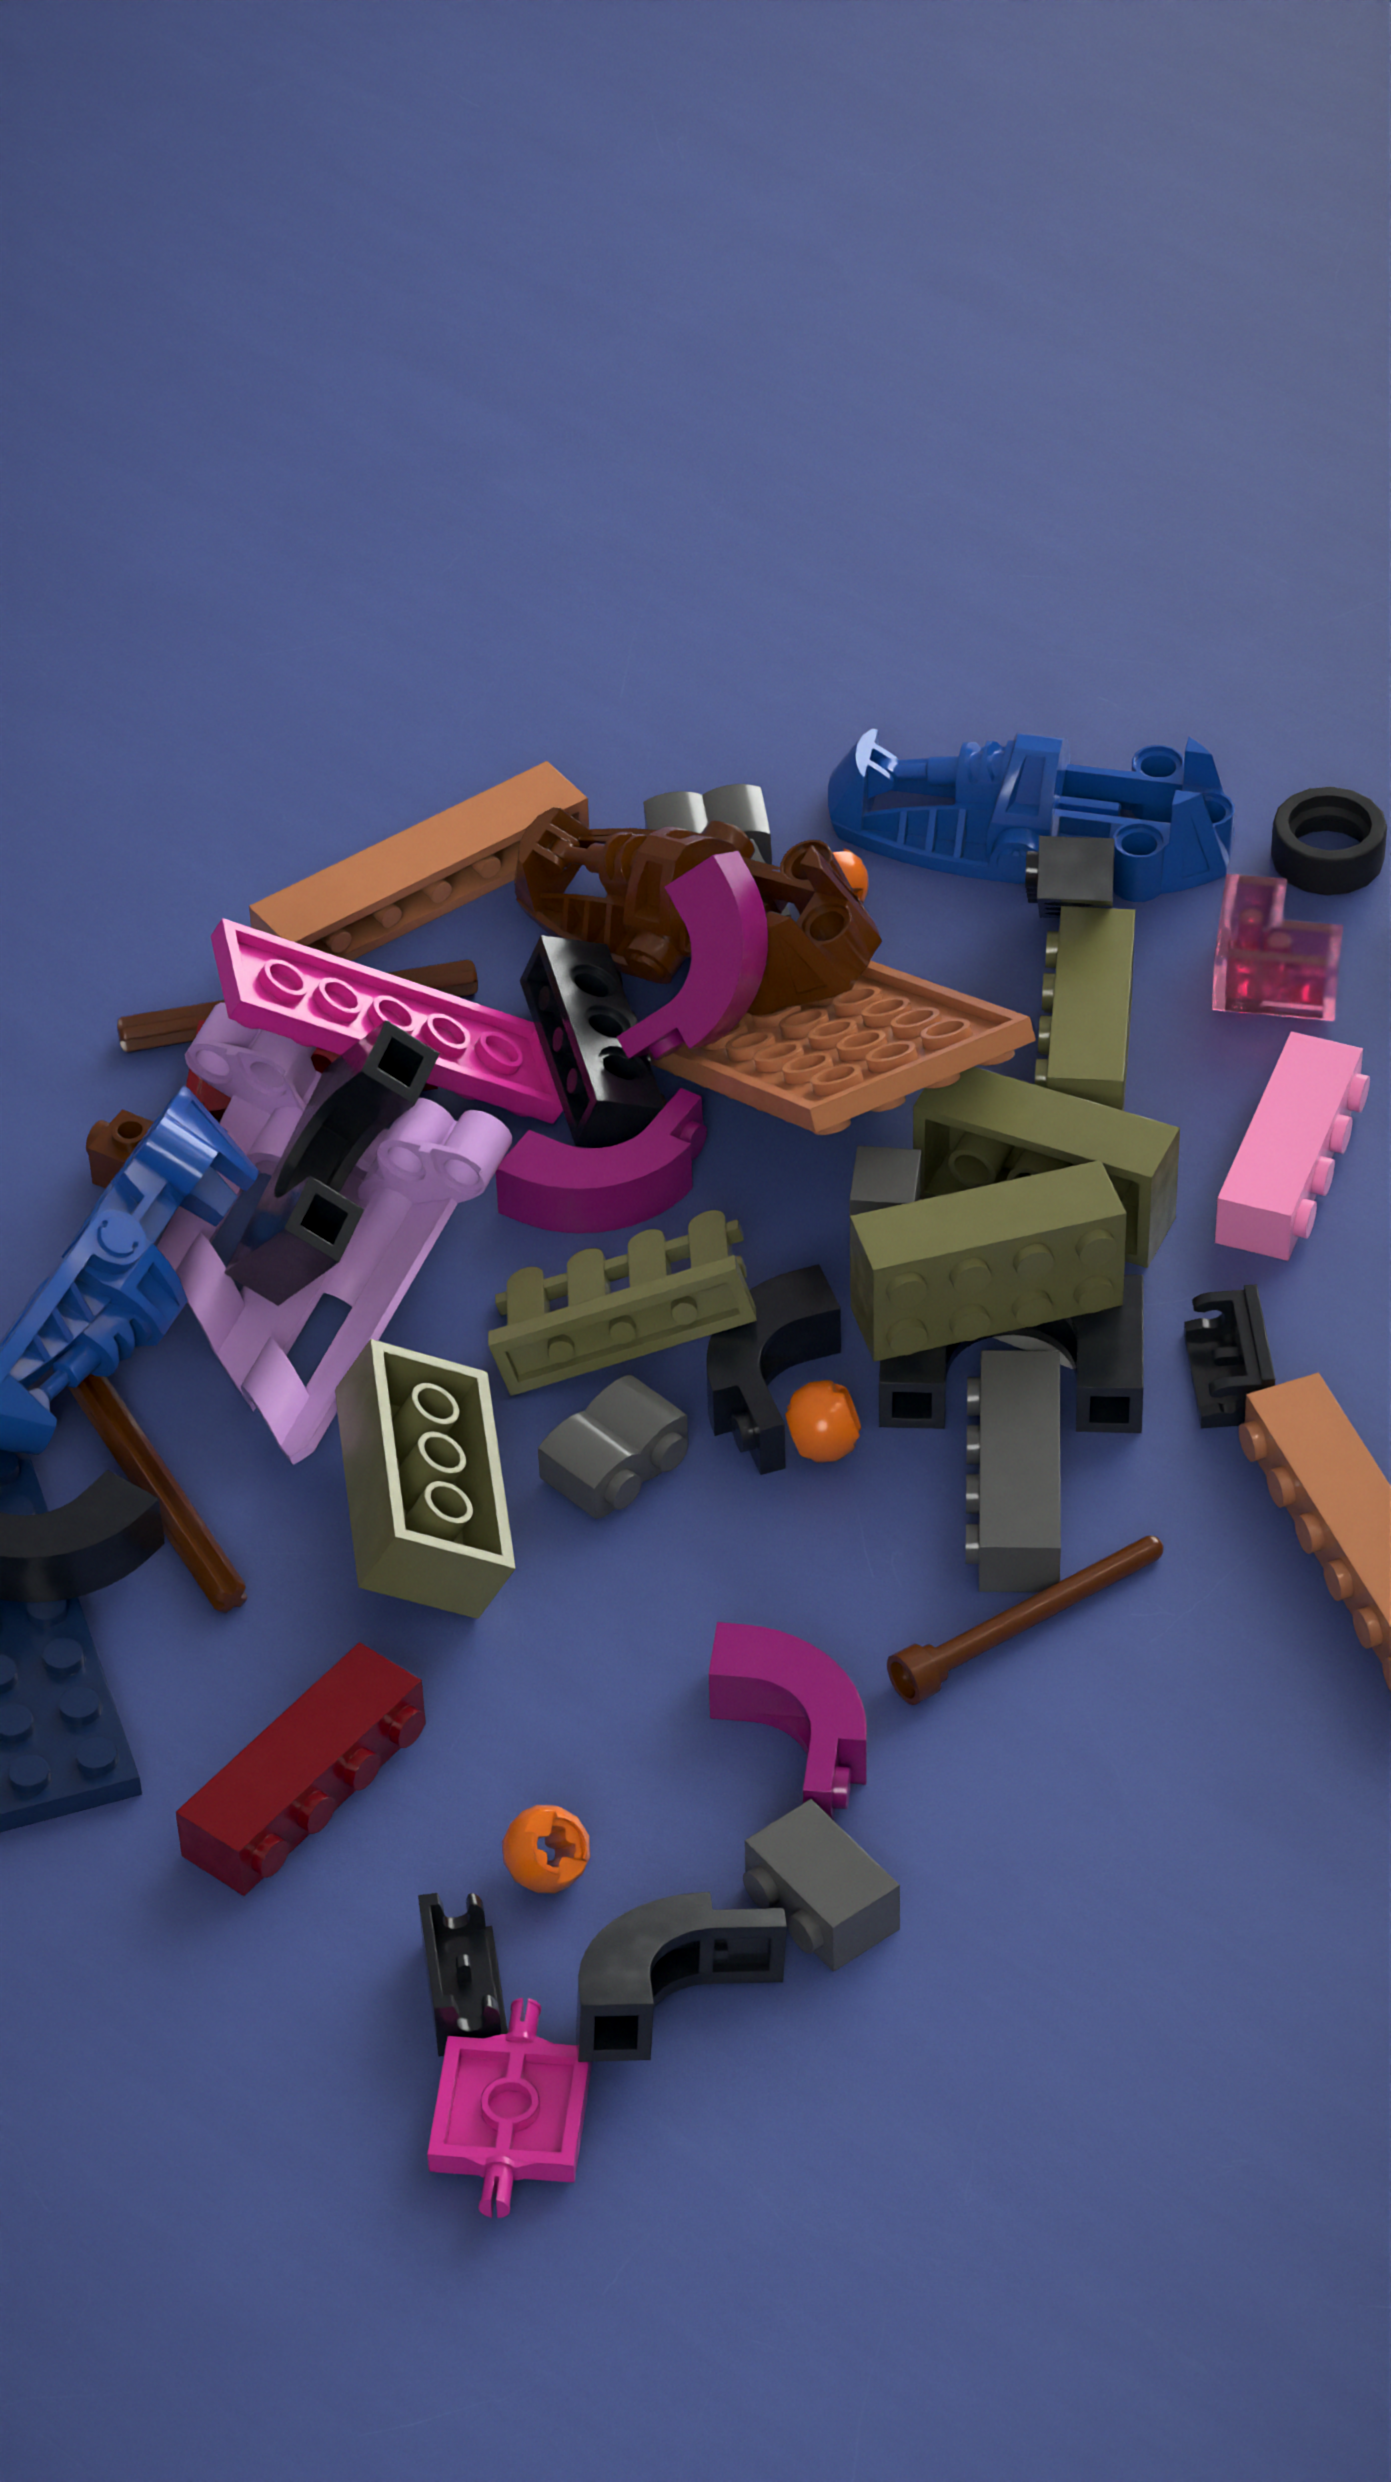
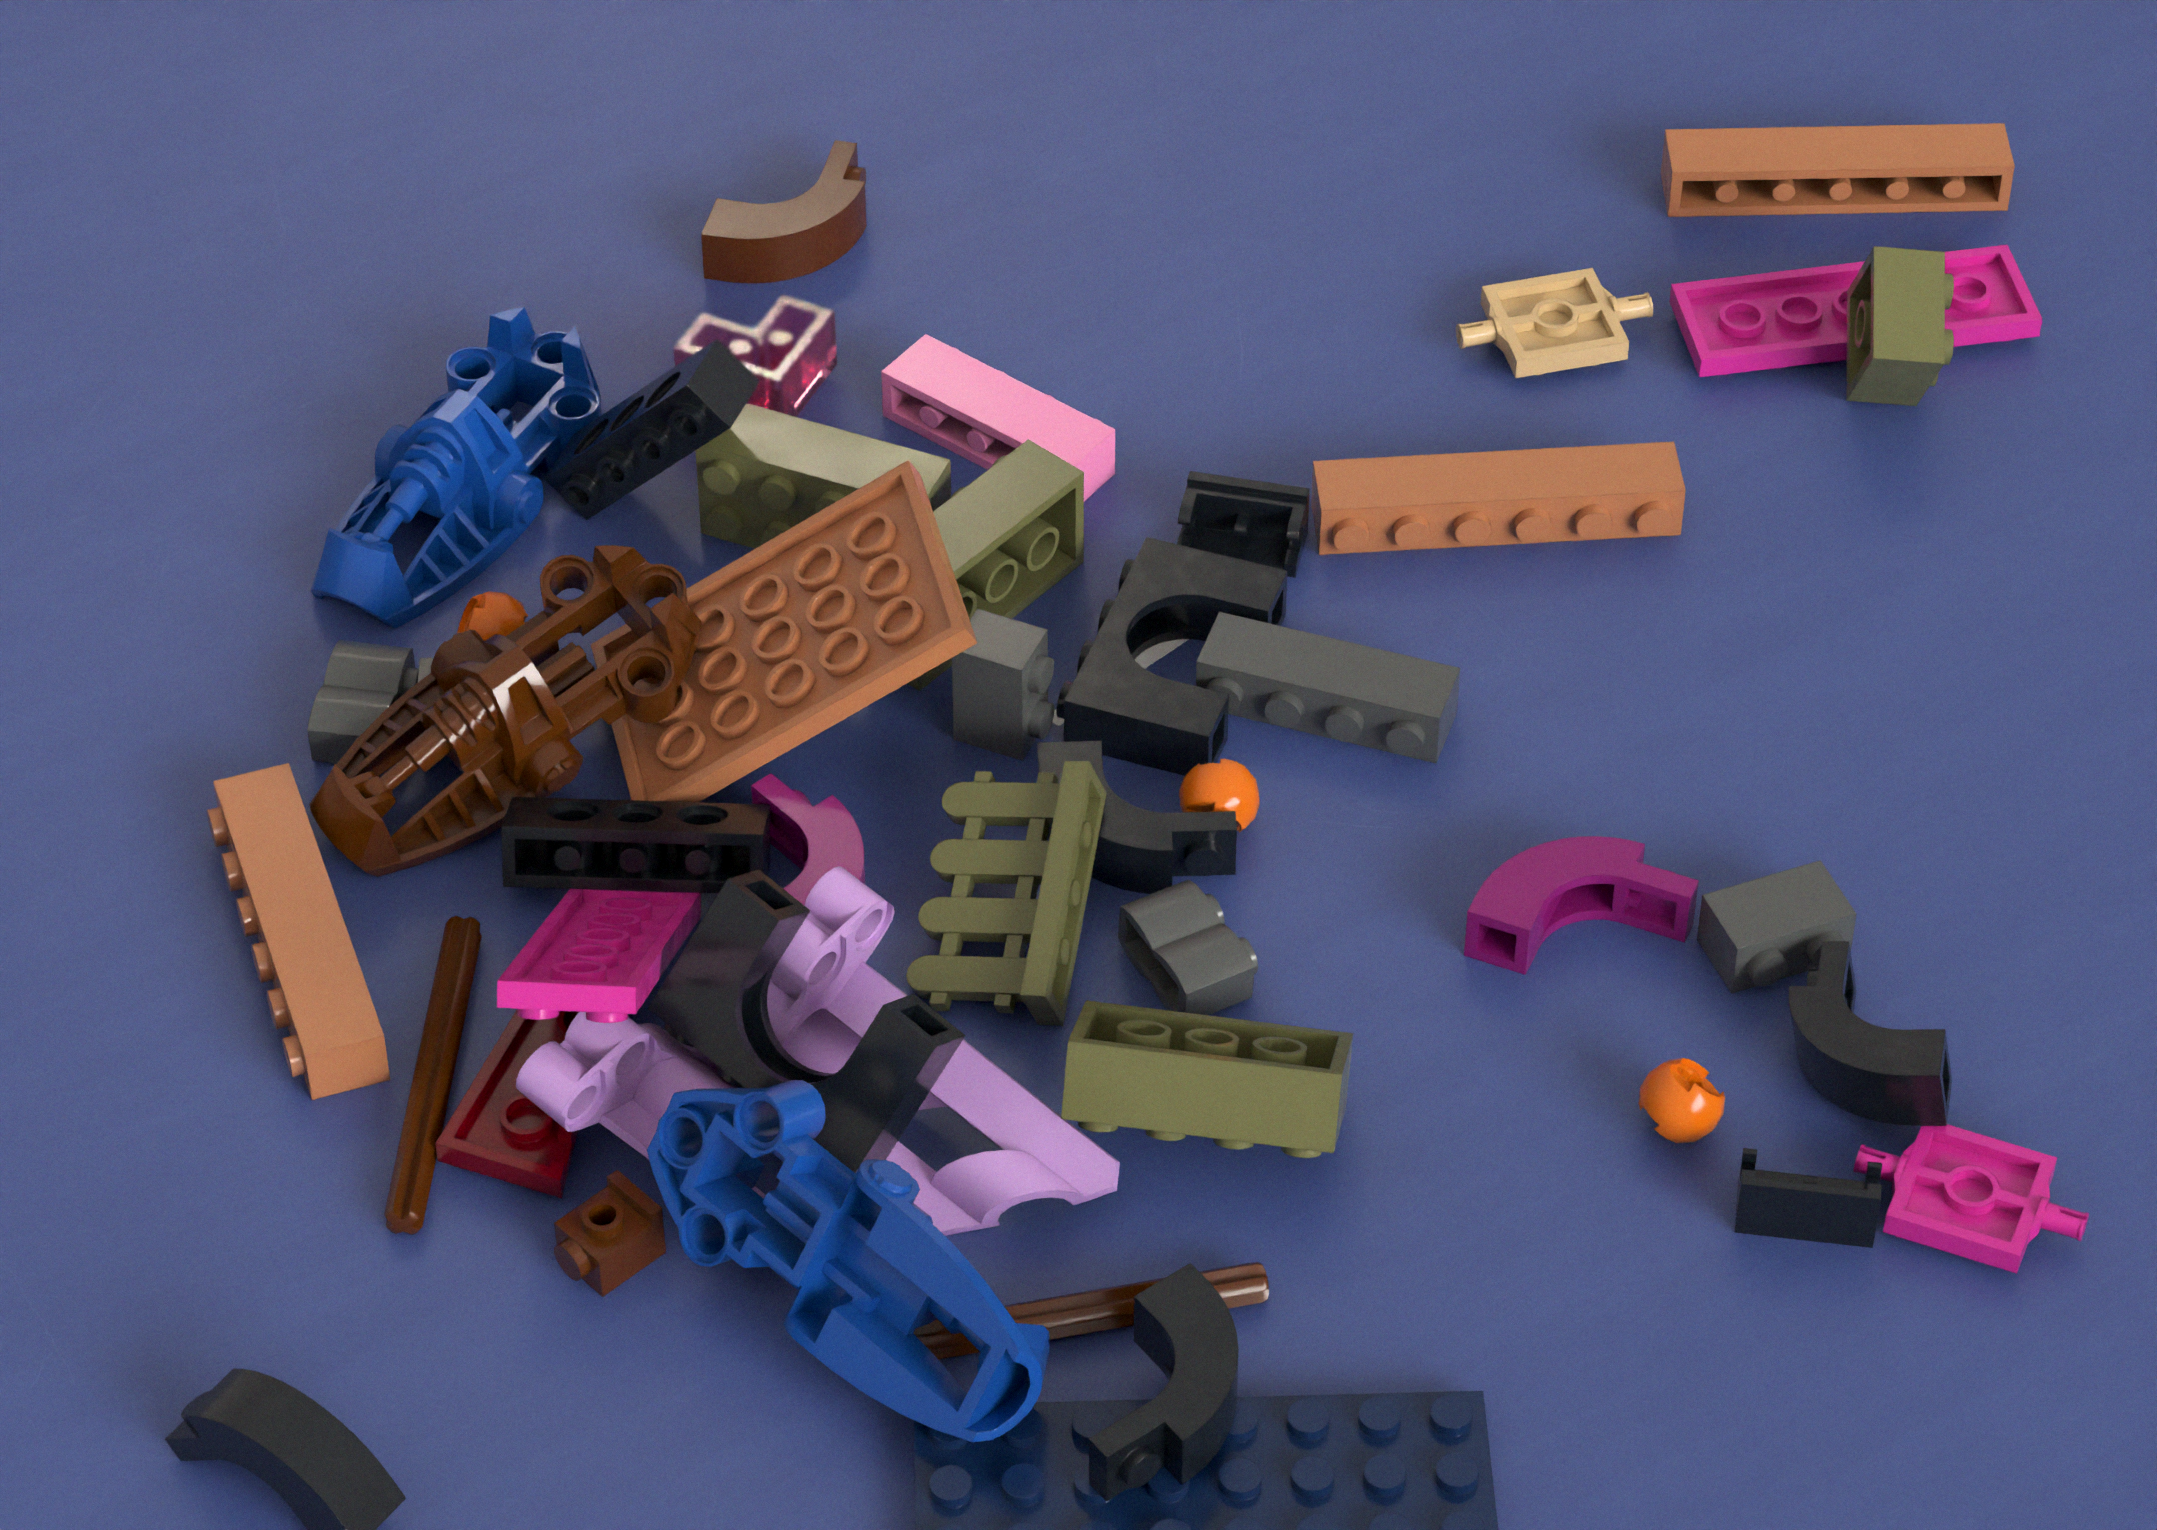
camera: 75 degrees left, 0 degrees up
dark red brick [176,1642,426,1896] -> none
magenta arch [617,851,768,1060] -> none
olive brick [850,1160,1127,1362] -> none
reddish brown piece [887,1535,1164,1705] -> none
black tyre [1271,786,1387,895] -> none

